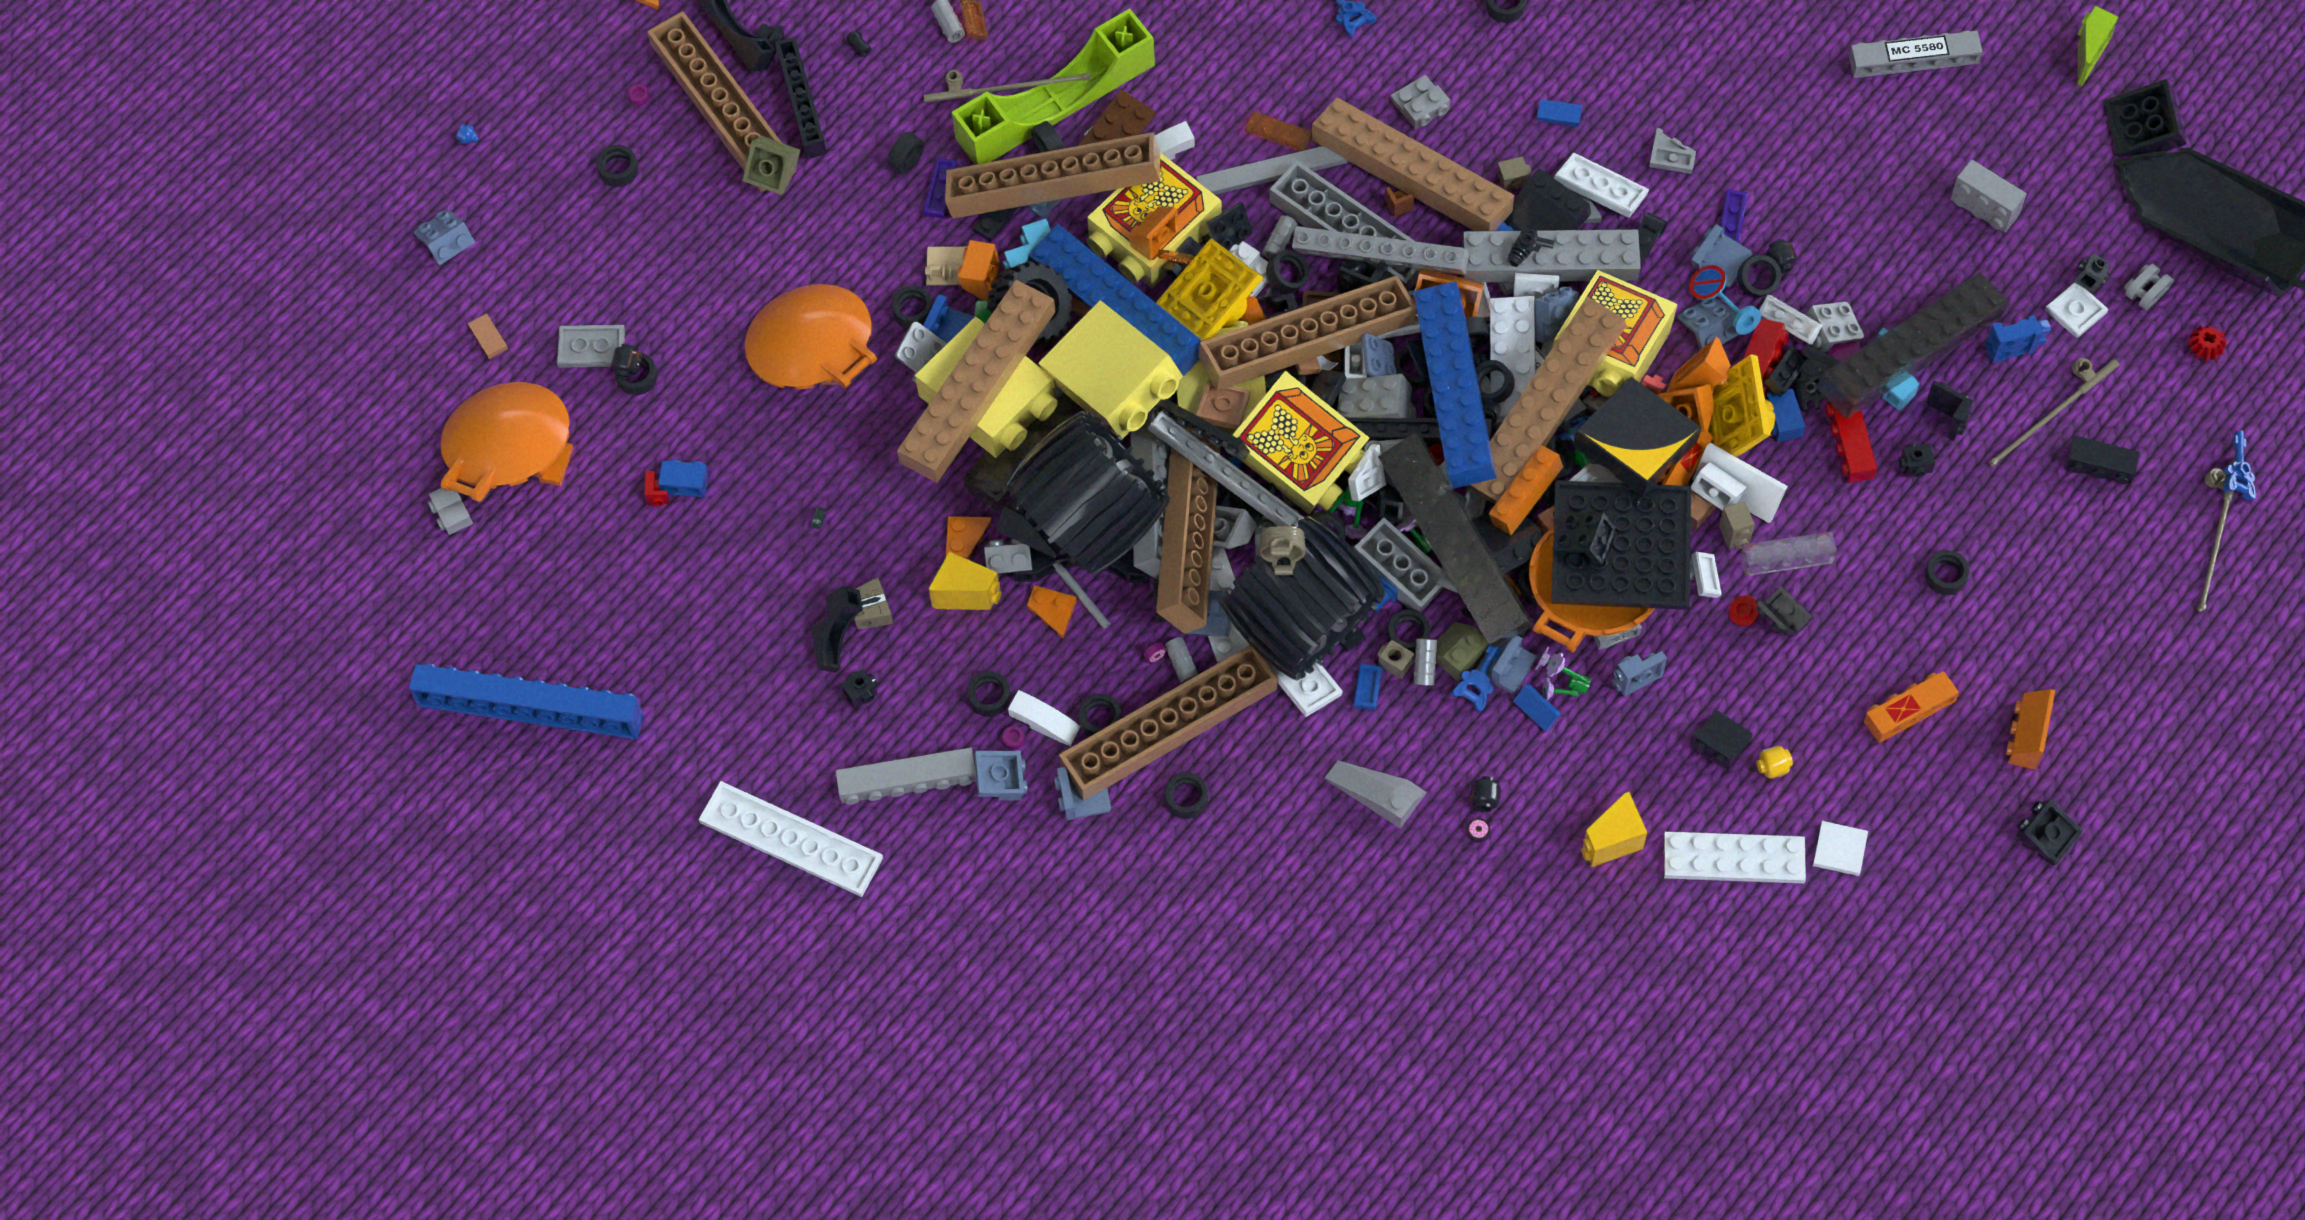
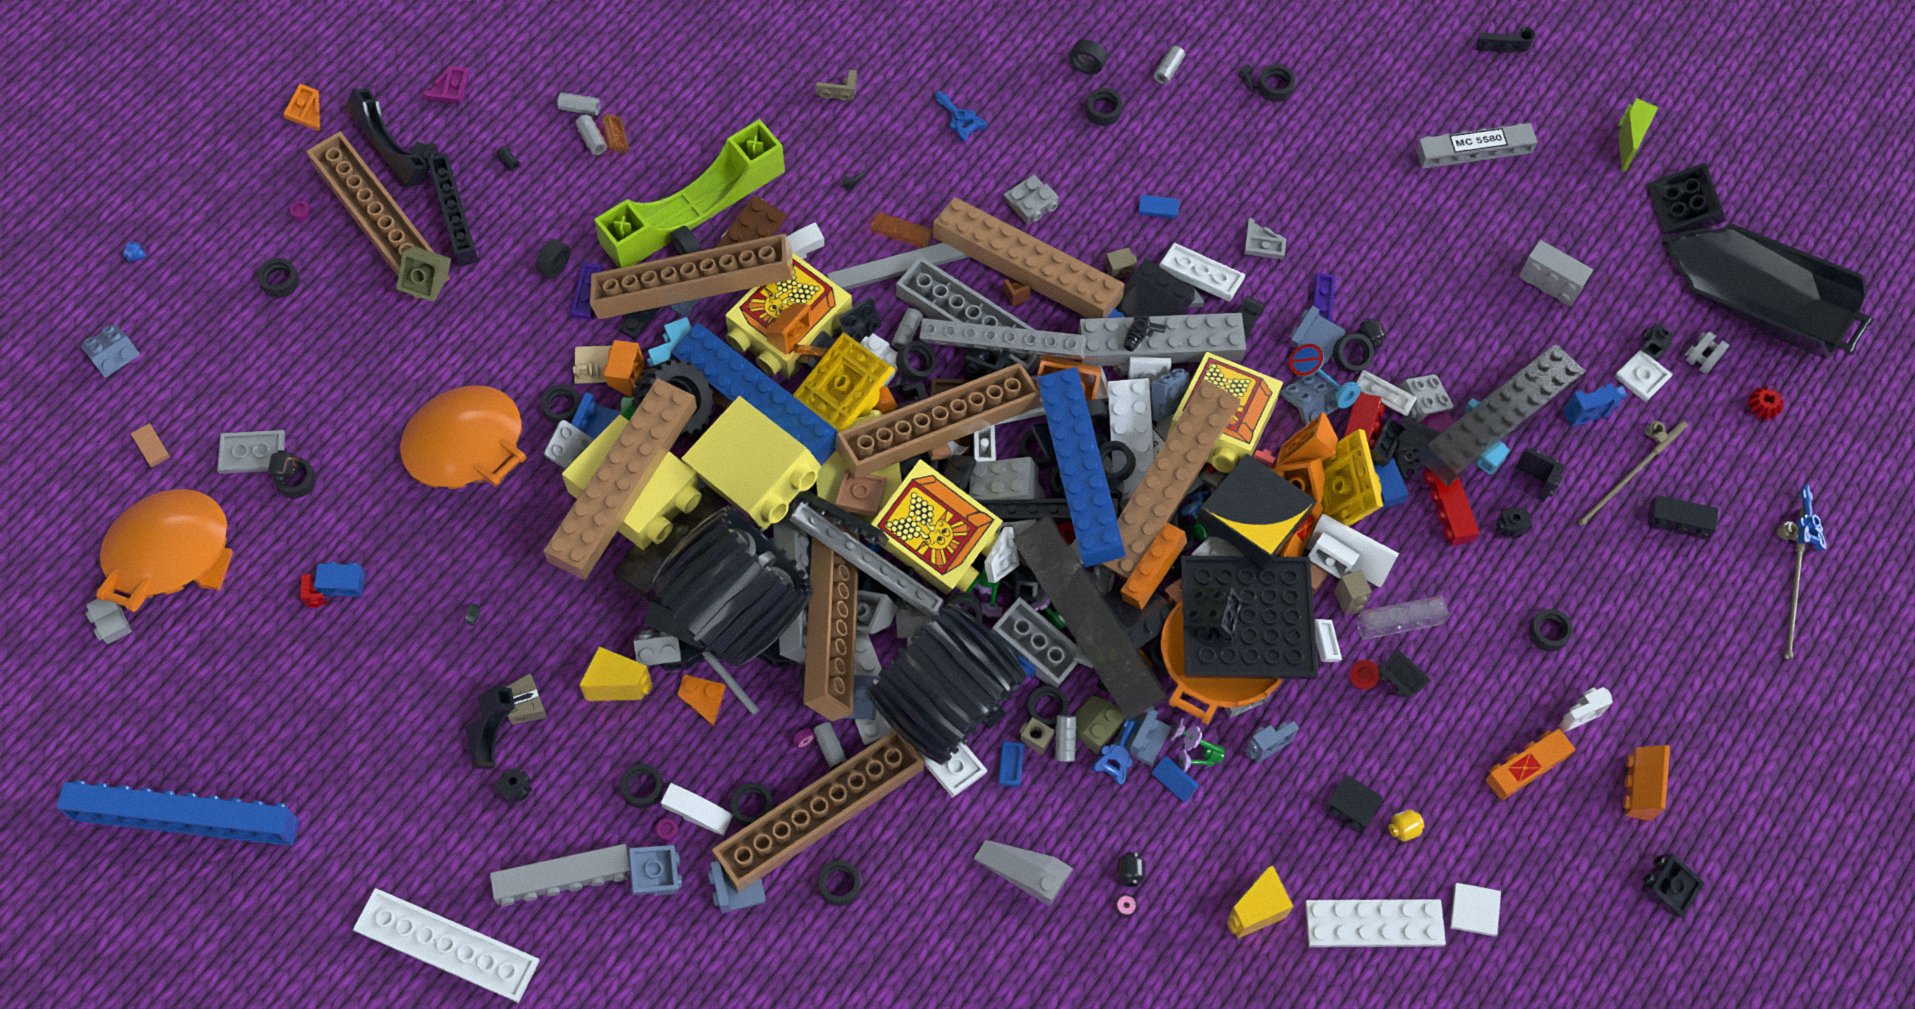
camera: 10 degrees left, 0 degrees up
dark tan piece [924,70,1090,103] -> none
orange wing [946,516,992,560] -> none
dark tan piece [1260,526,1305,575] -> none
sand blue bracket [1361,333,1396,377] -> none
none -> black hand [842,170,866,190]
none -> white plate [1559,687,1613,733]

